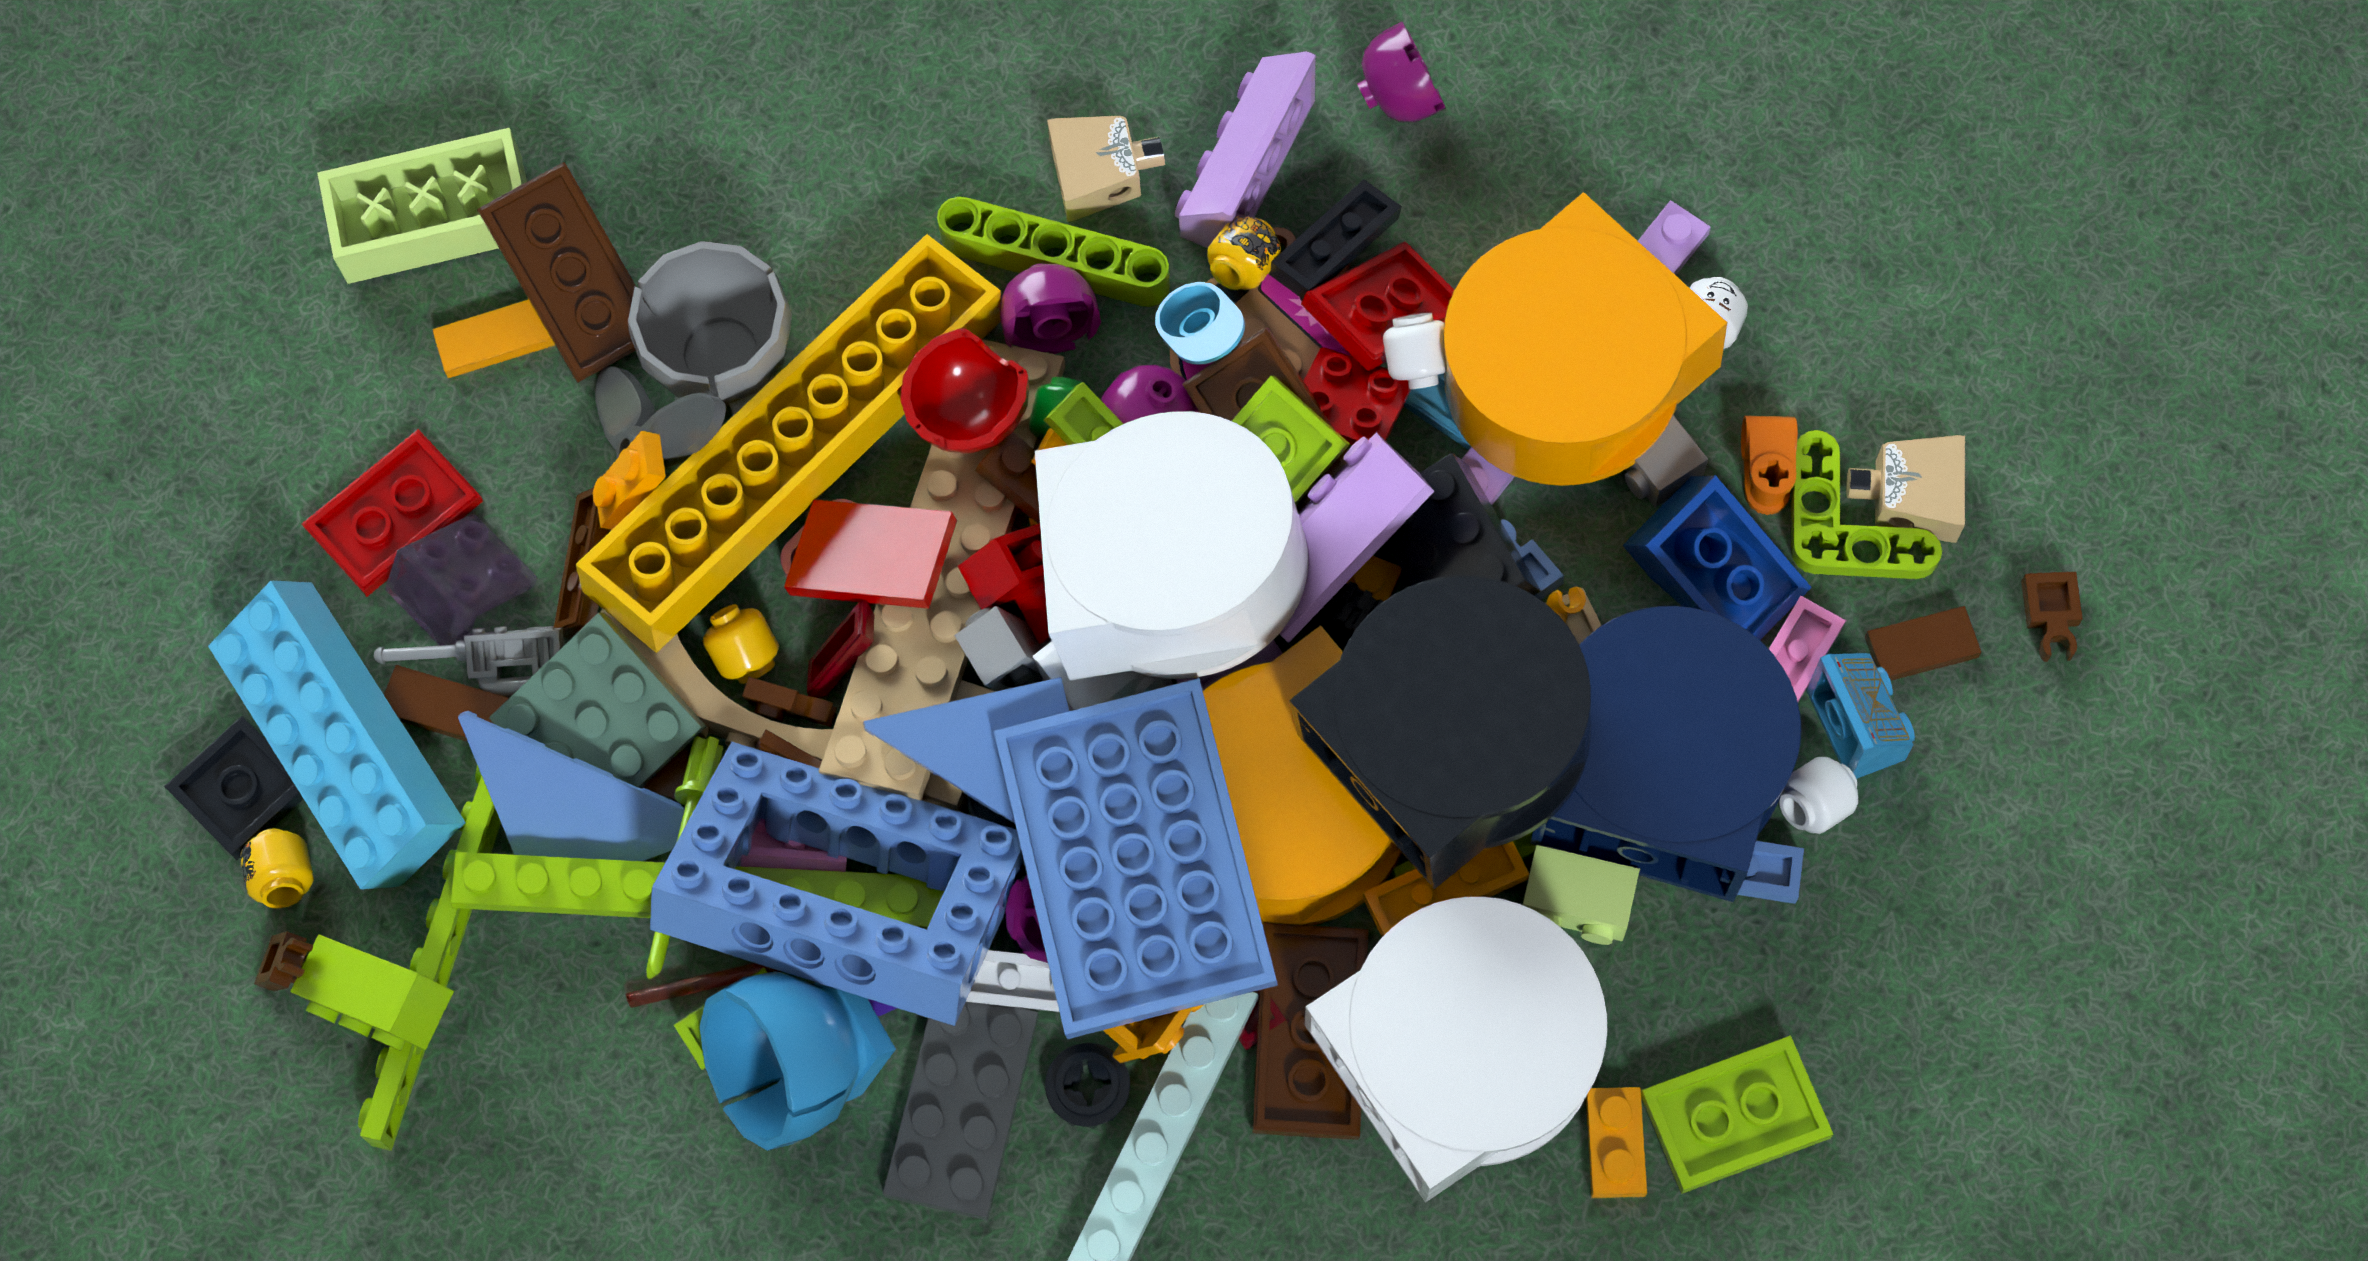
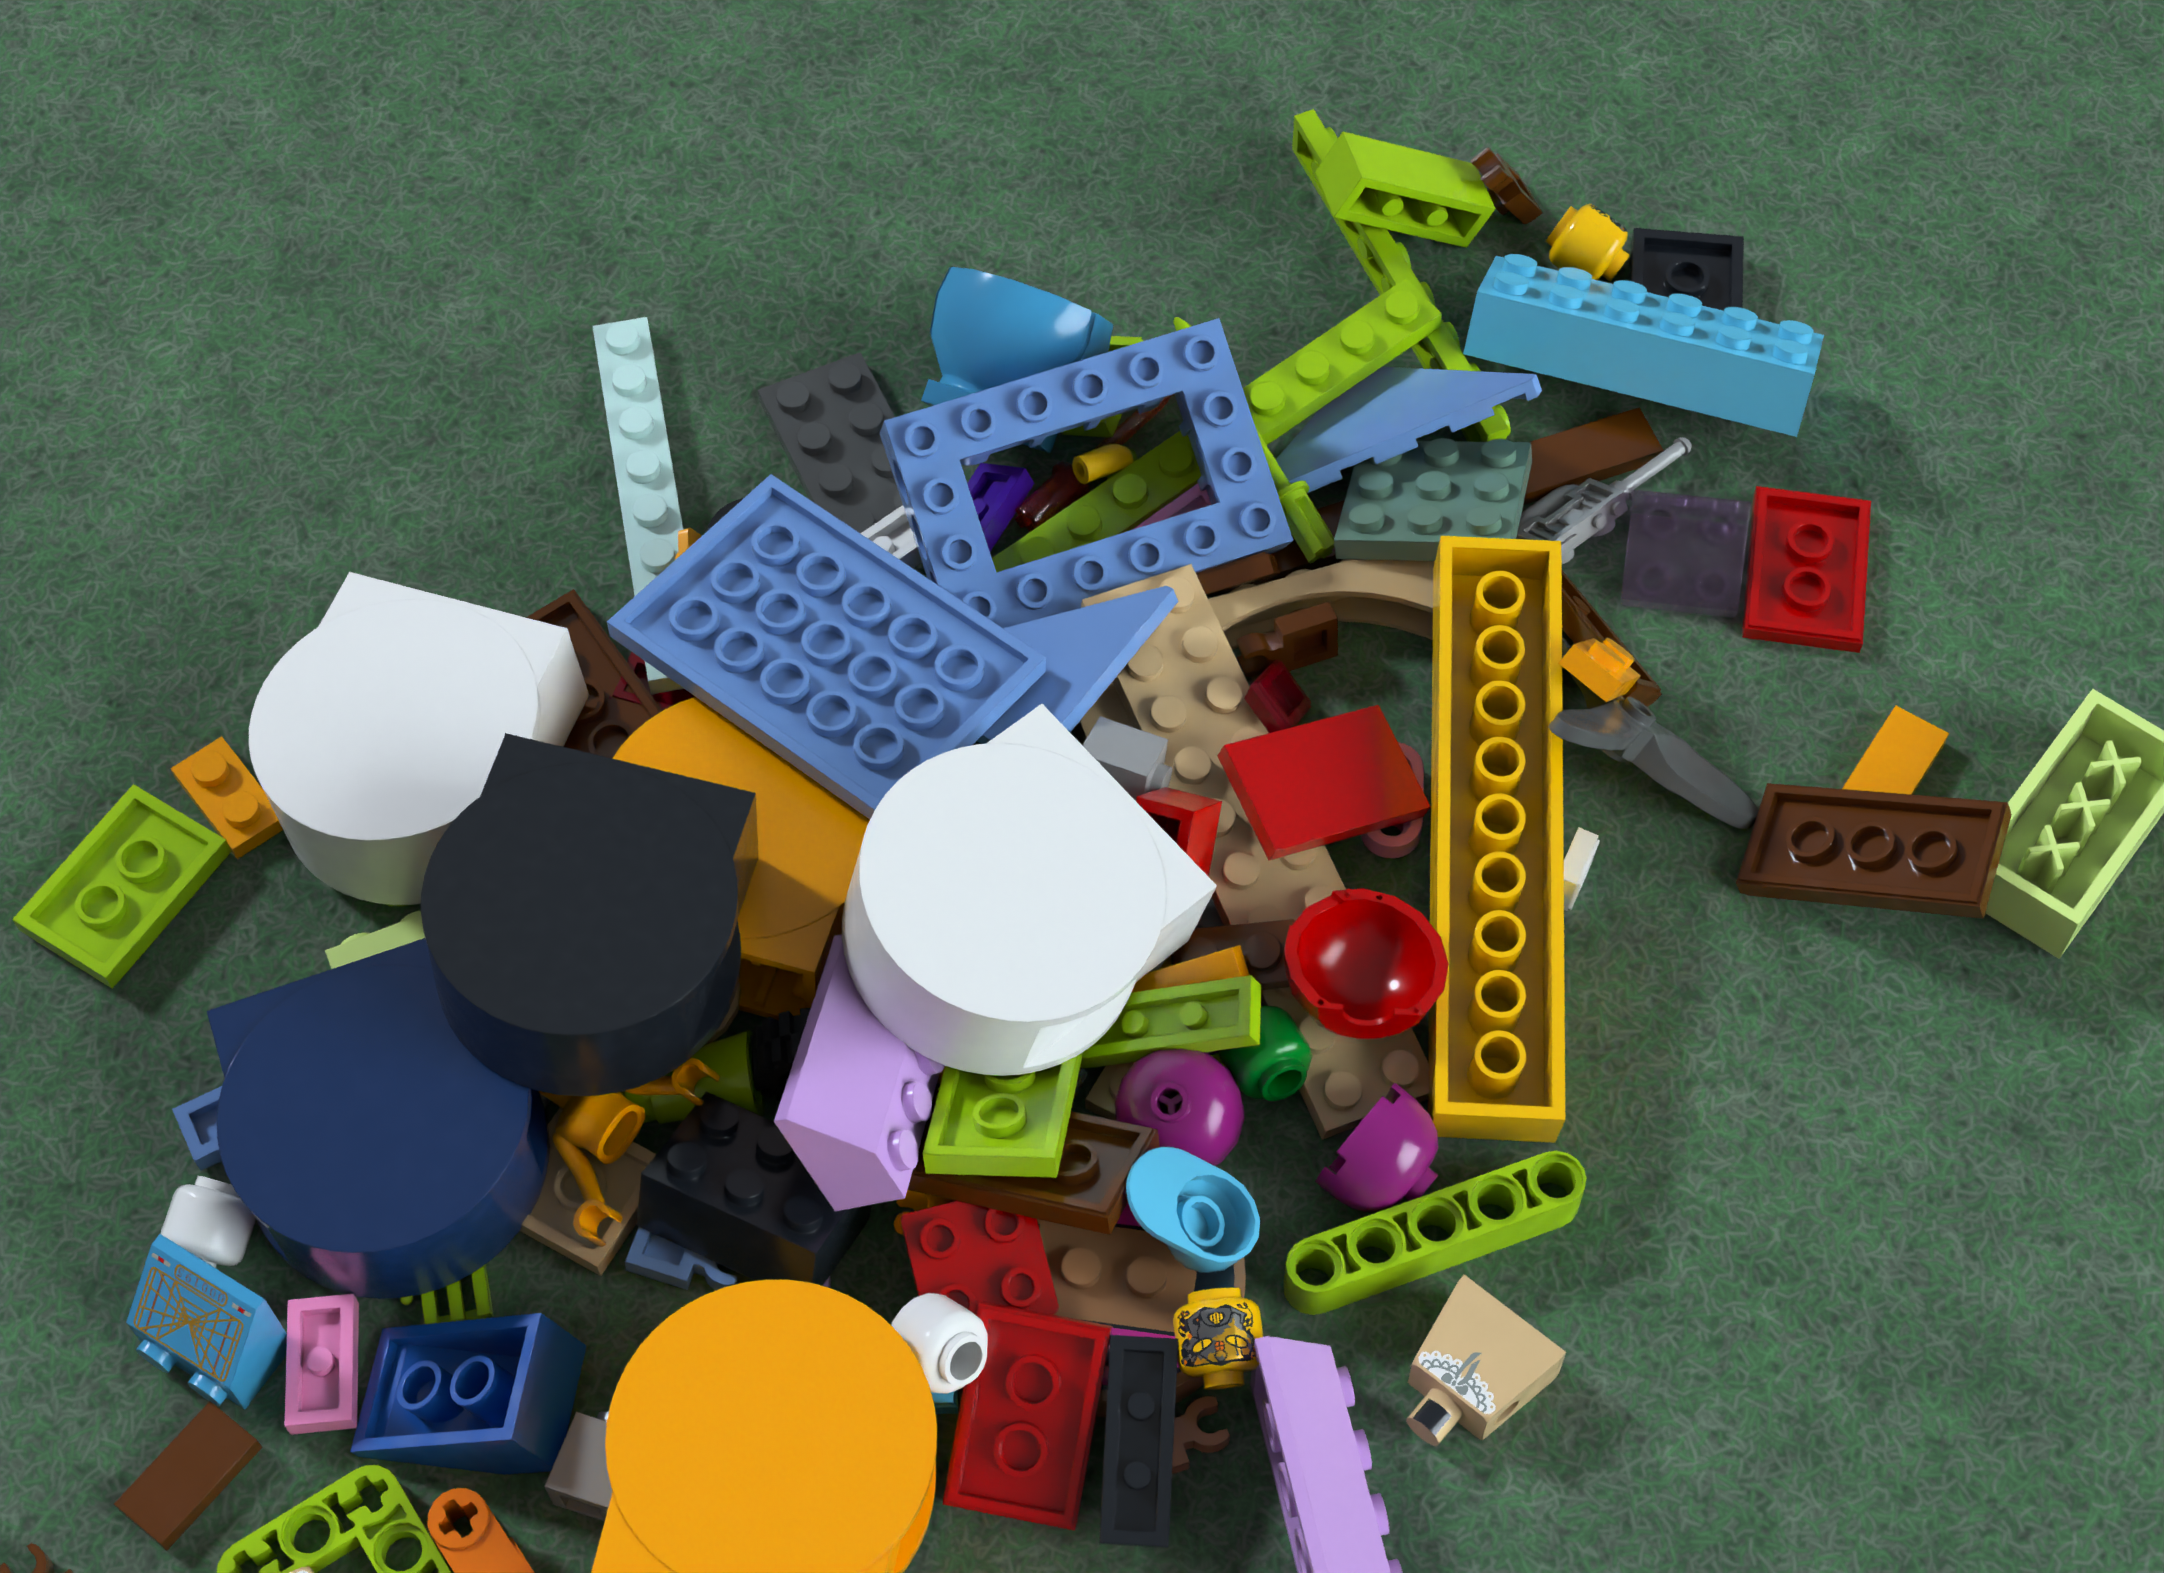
camera: 140 degrees right, 10 degrees down
light grey plate [628,241,792,406] -> none
yellow head [702,604,779,684] -> none

